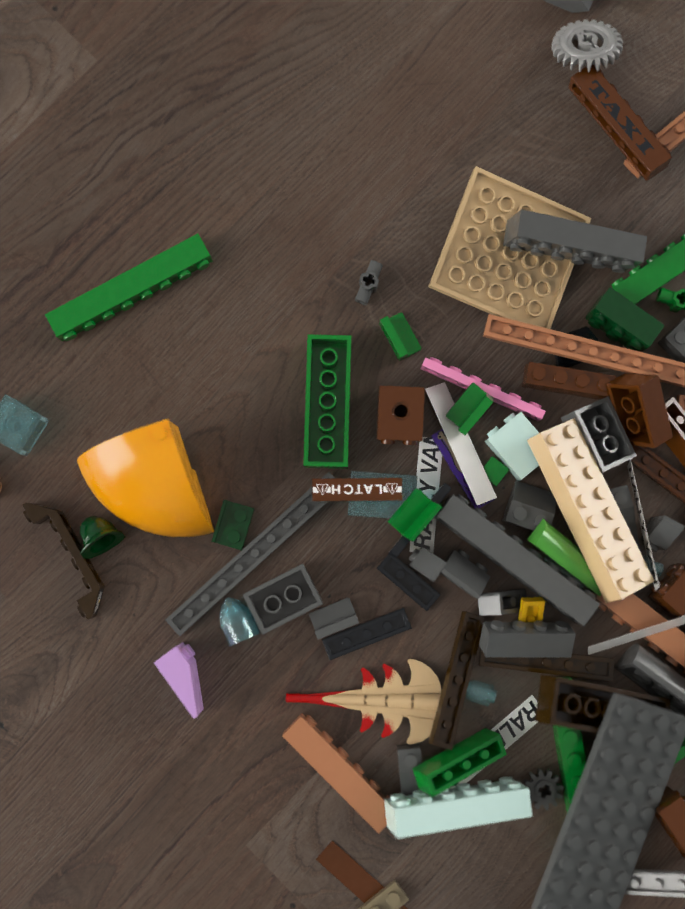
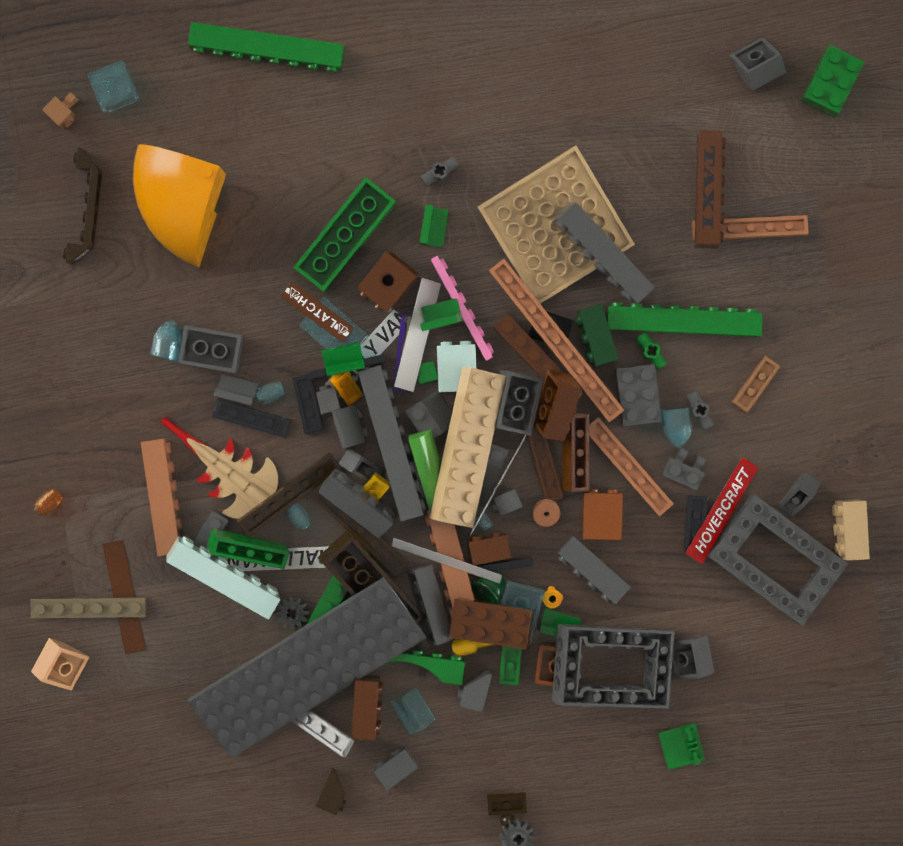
camera: 35 degrees right, 5 degrees up
dark green piece [80,516,125,558] -> none
lavender slope [154,642,204,719] -> none
dark grey plate [165,472,334,636] -> none
dark green plate [211,500,255,550] -> none
light grey gear [552,19,623,73] -> none
none -> clear orange brick [34,487,63,516]
none -> clear light blue brick [255,381,285,405]
none -> light orange tile [330,372,363,407]

